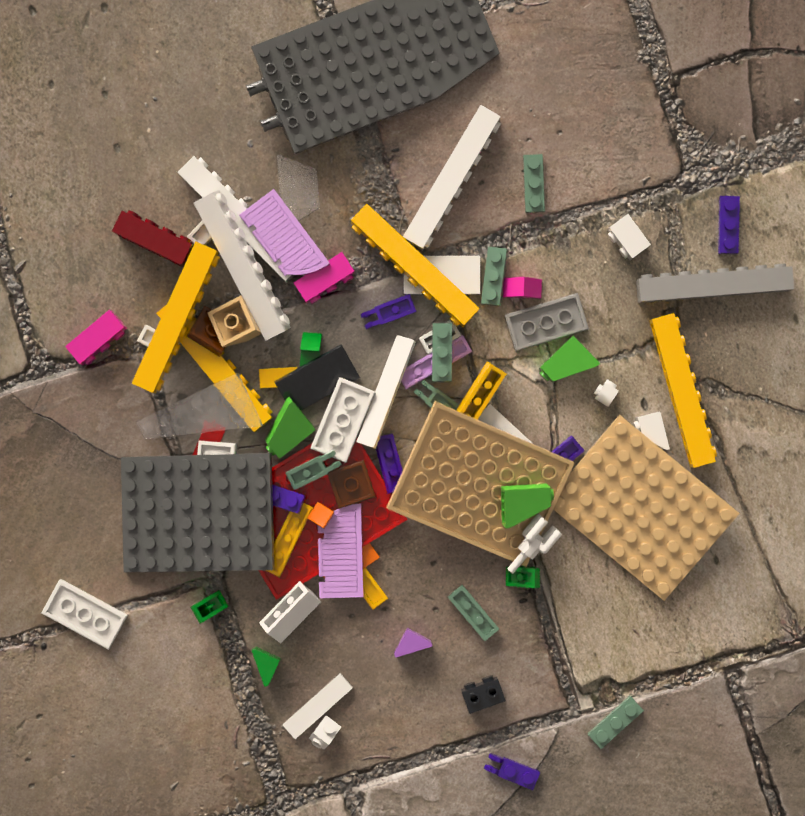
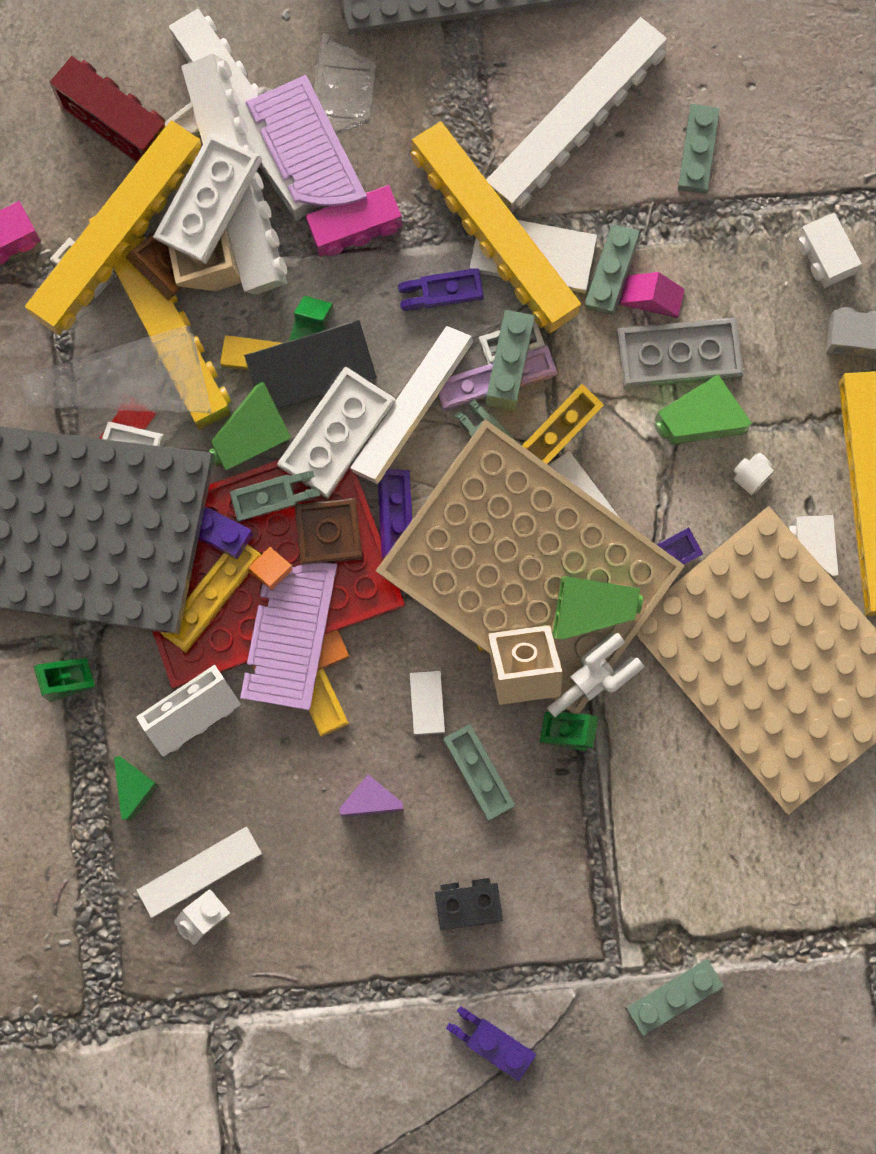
camera: 10 degrees right, 10 degrees down
none -> white tile [153,133,263,264]
none -> white tile [410,671,445,736]
none -> tan slope [488,625,562,705]

